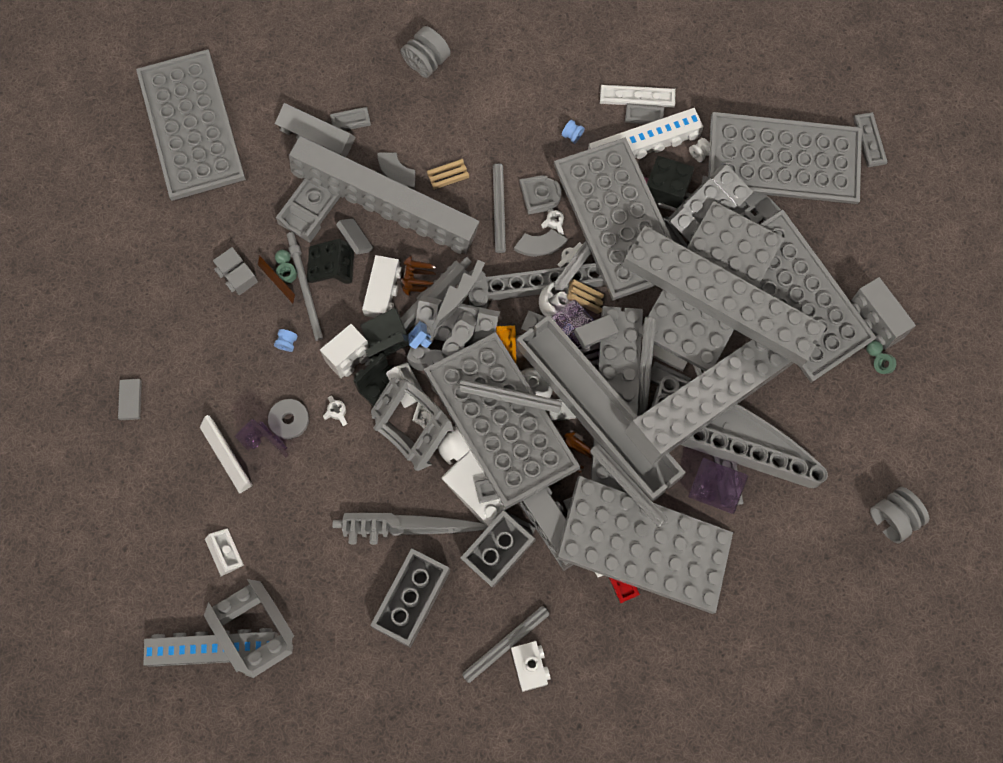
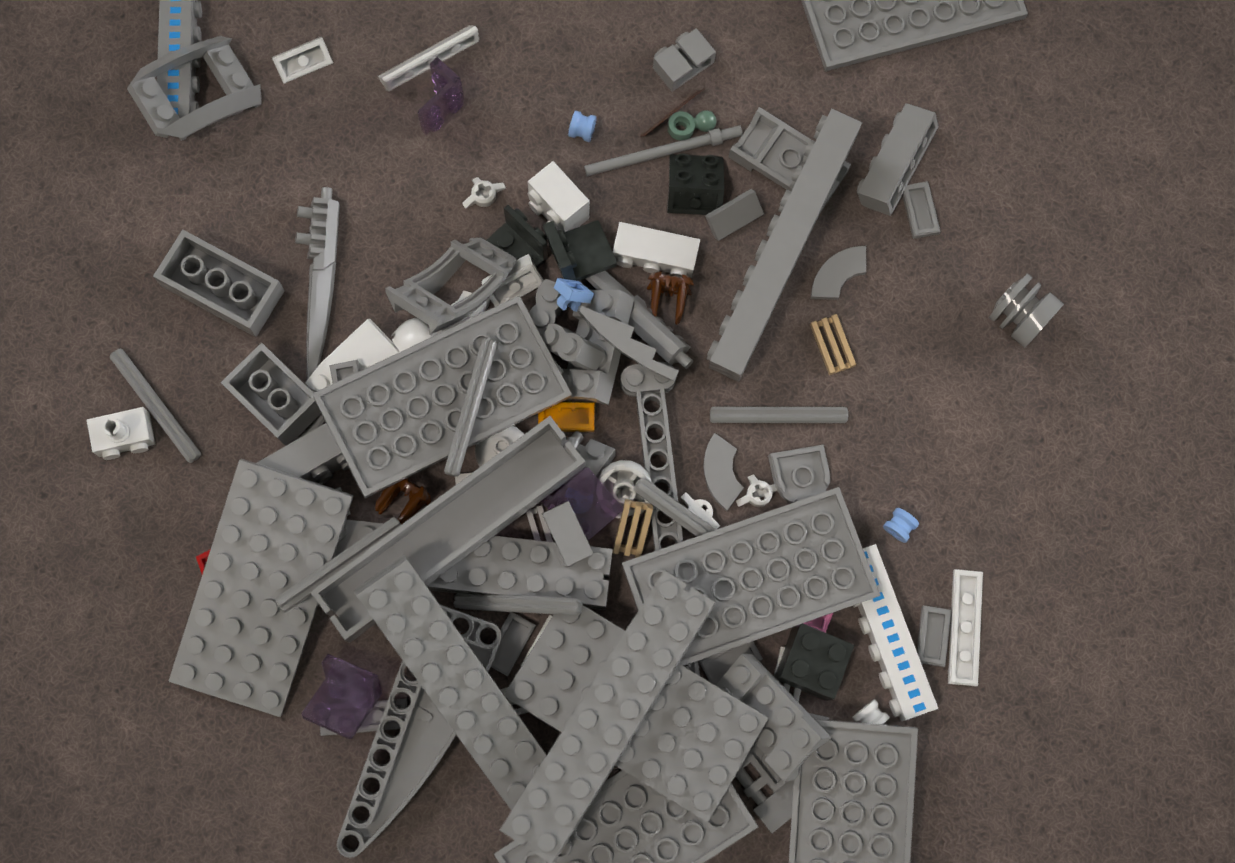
camera: 85 degrees right, 5 degrees up
light grey tile [268,399,309,439] -> none

